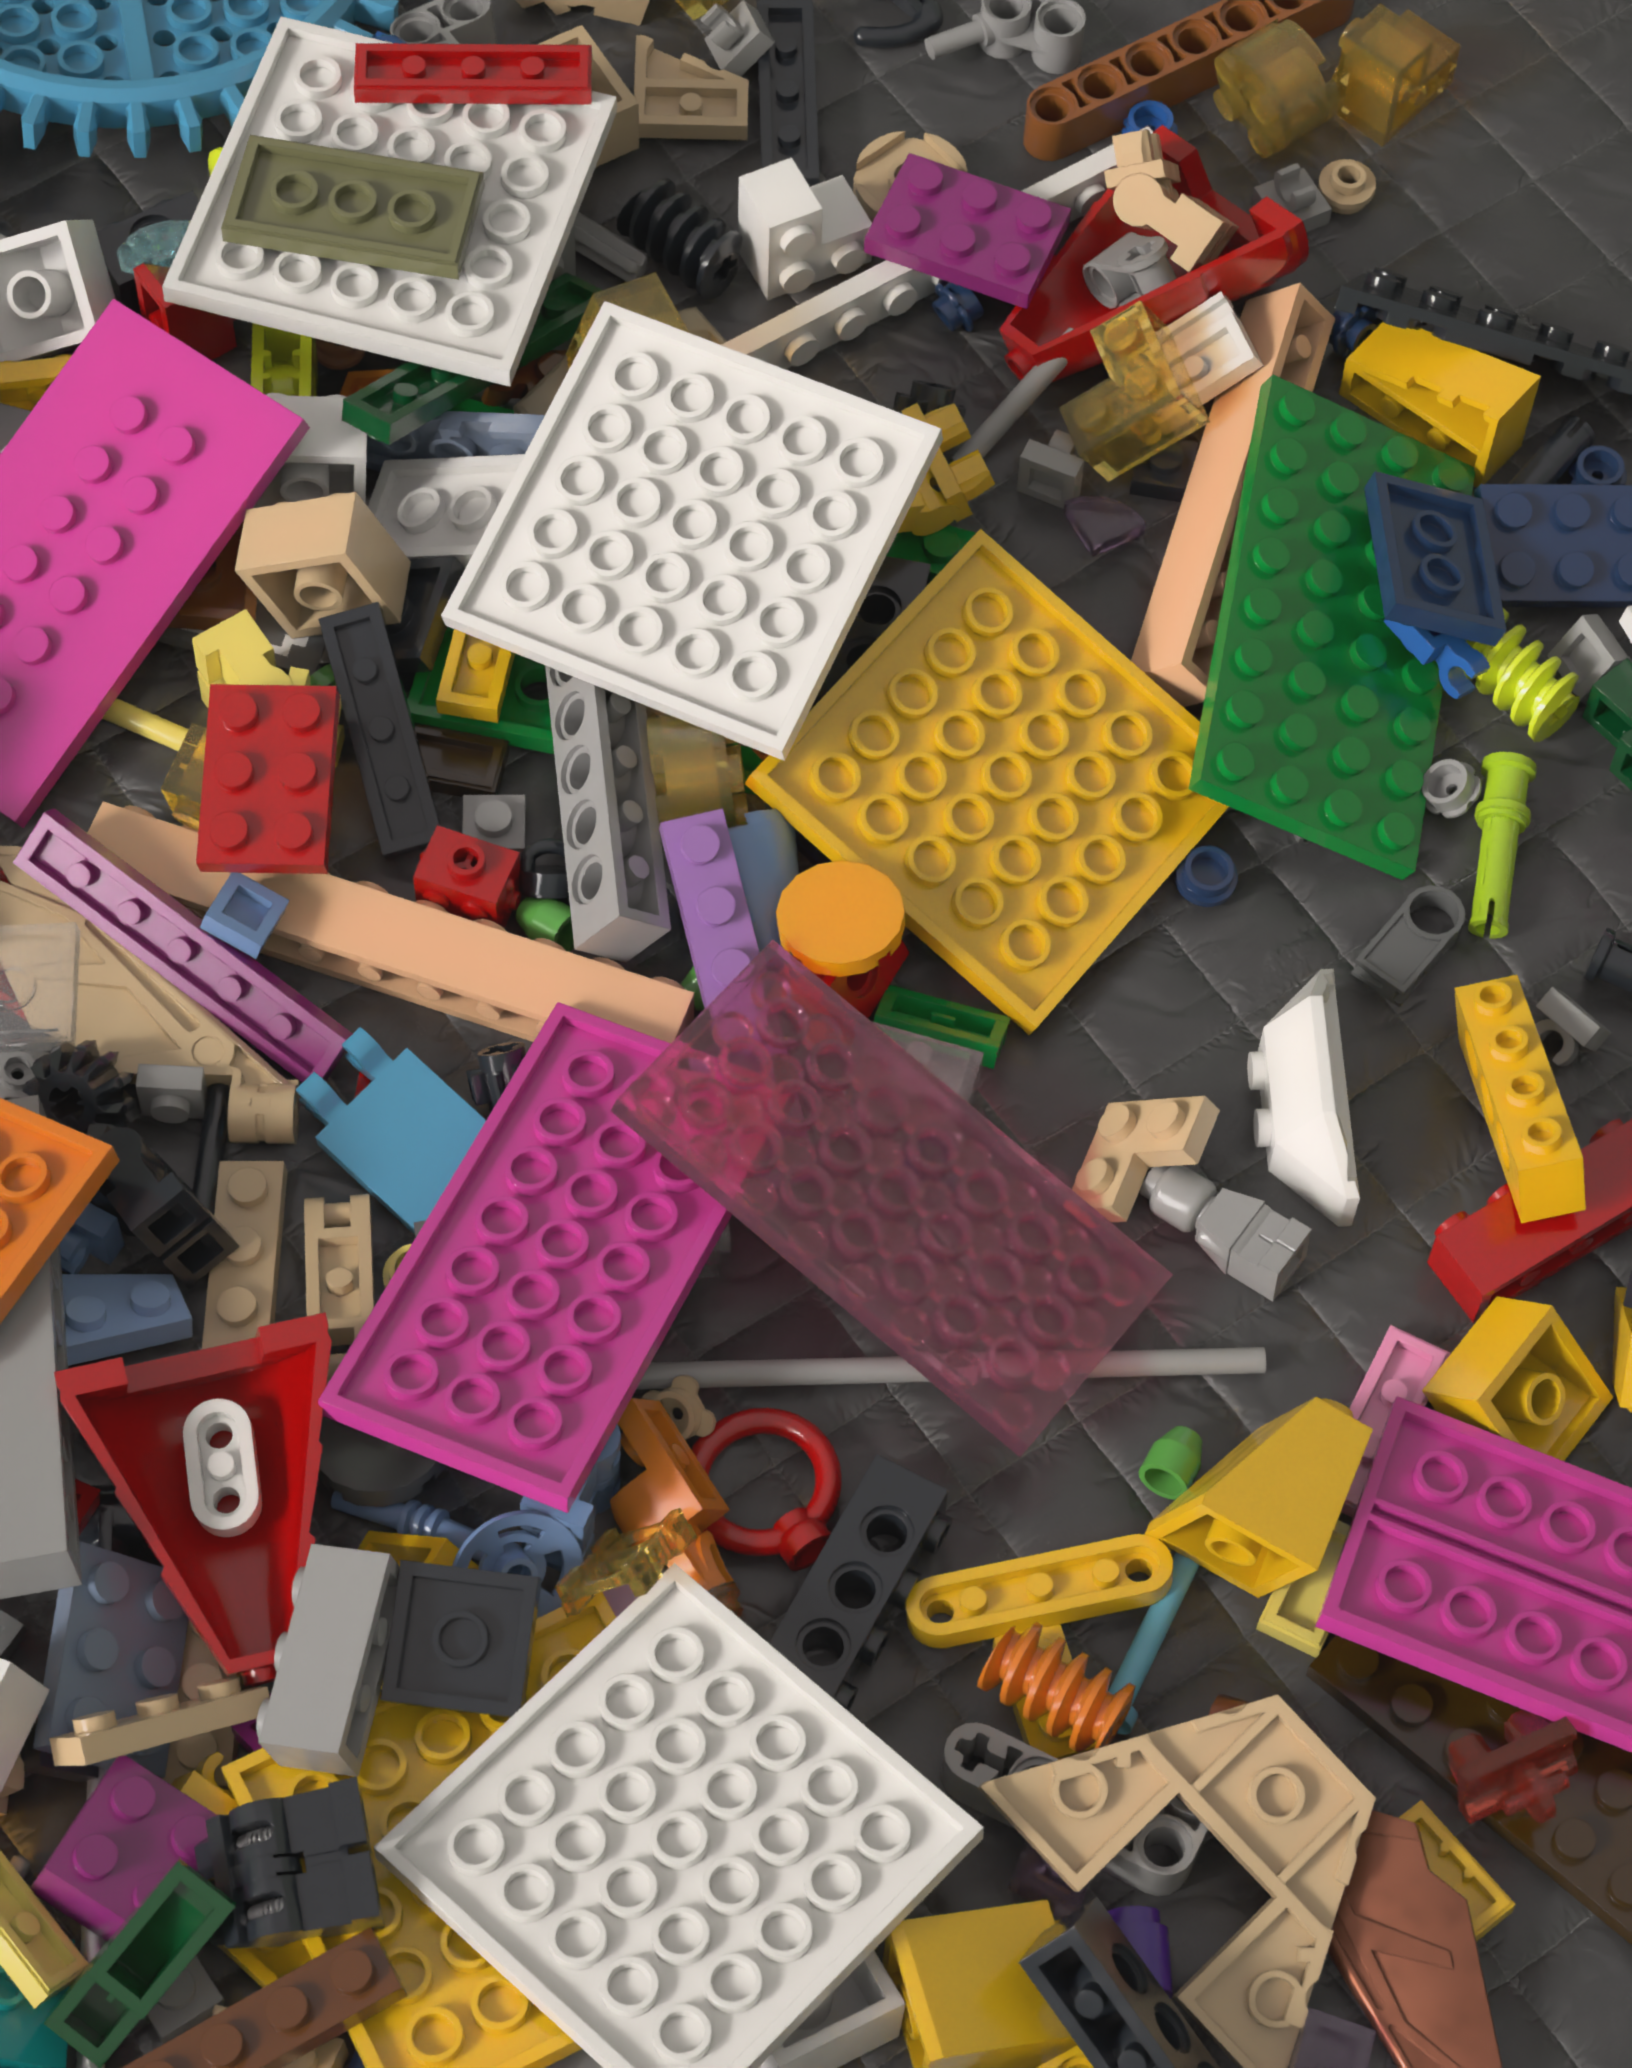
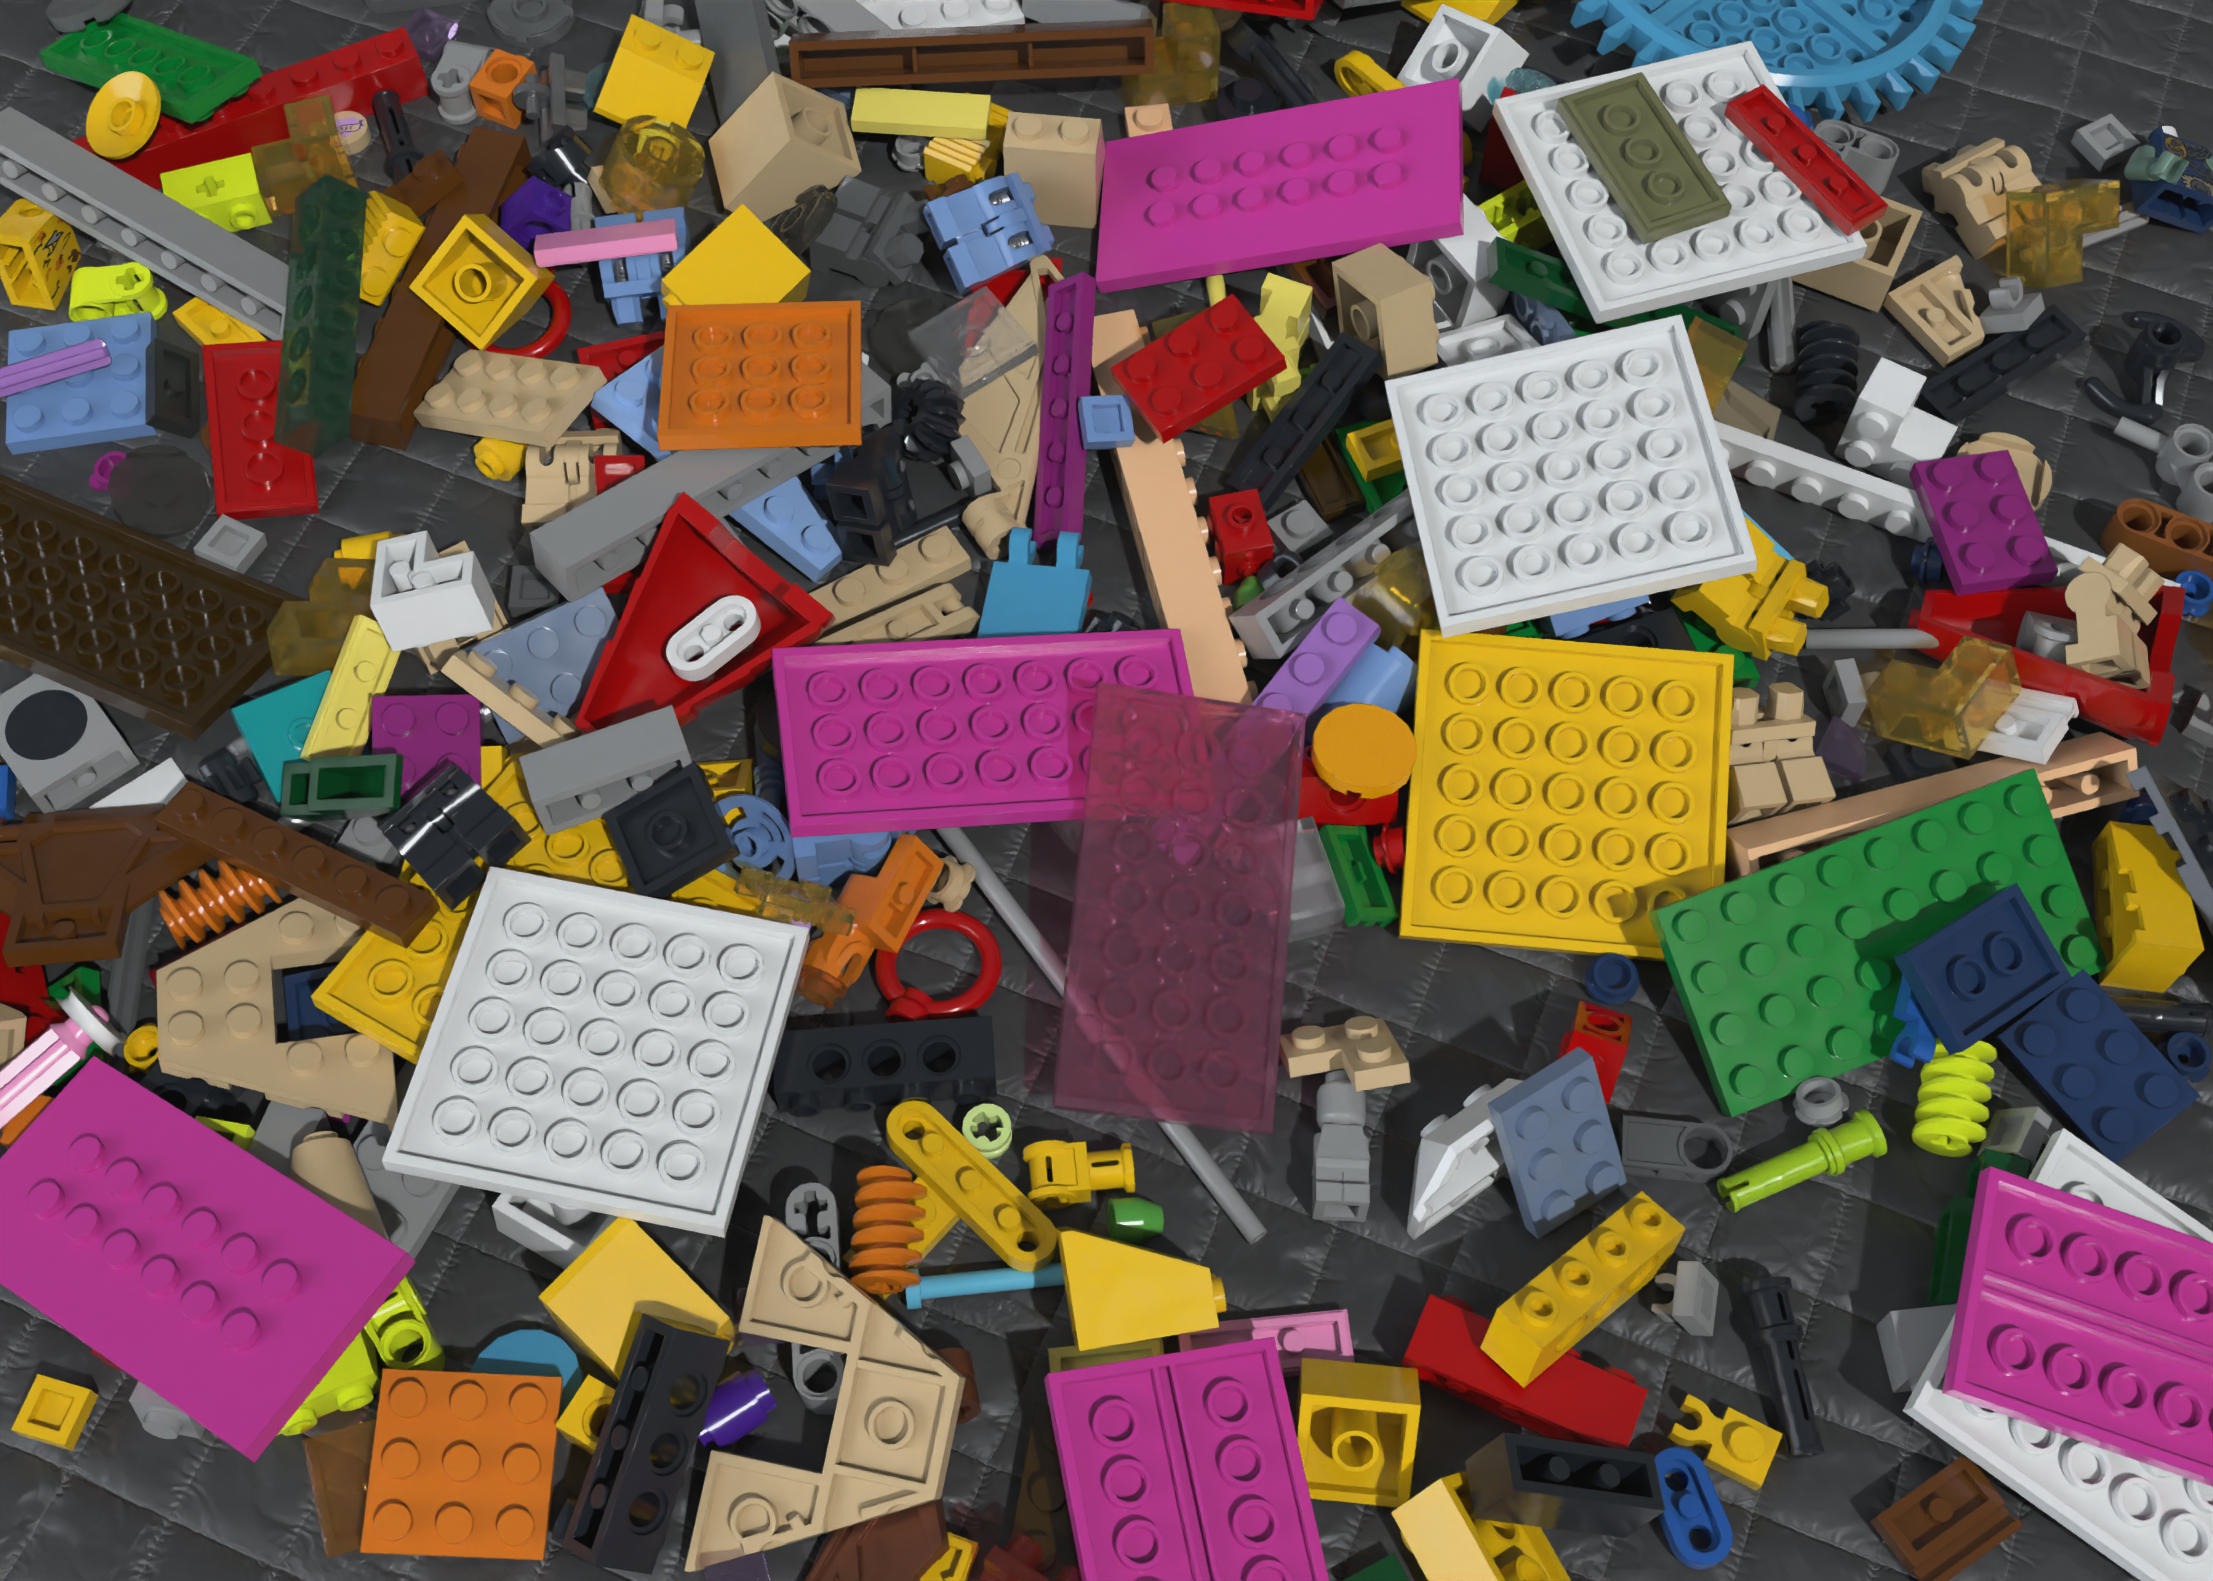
camera: 60 degrees right, 0 degrees up
none -> yellowish green bush [962,1104,1012,1159]
none -> yellow connector [1022,1140,1135,1210]
none -> red plate [1373,824,1406,875]
none -> sand blue plate [1487,1047,1627,1239]
none -> red head [1557,1000,1633,1105]
none -> tan hips [1727,682,1836,827]

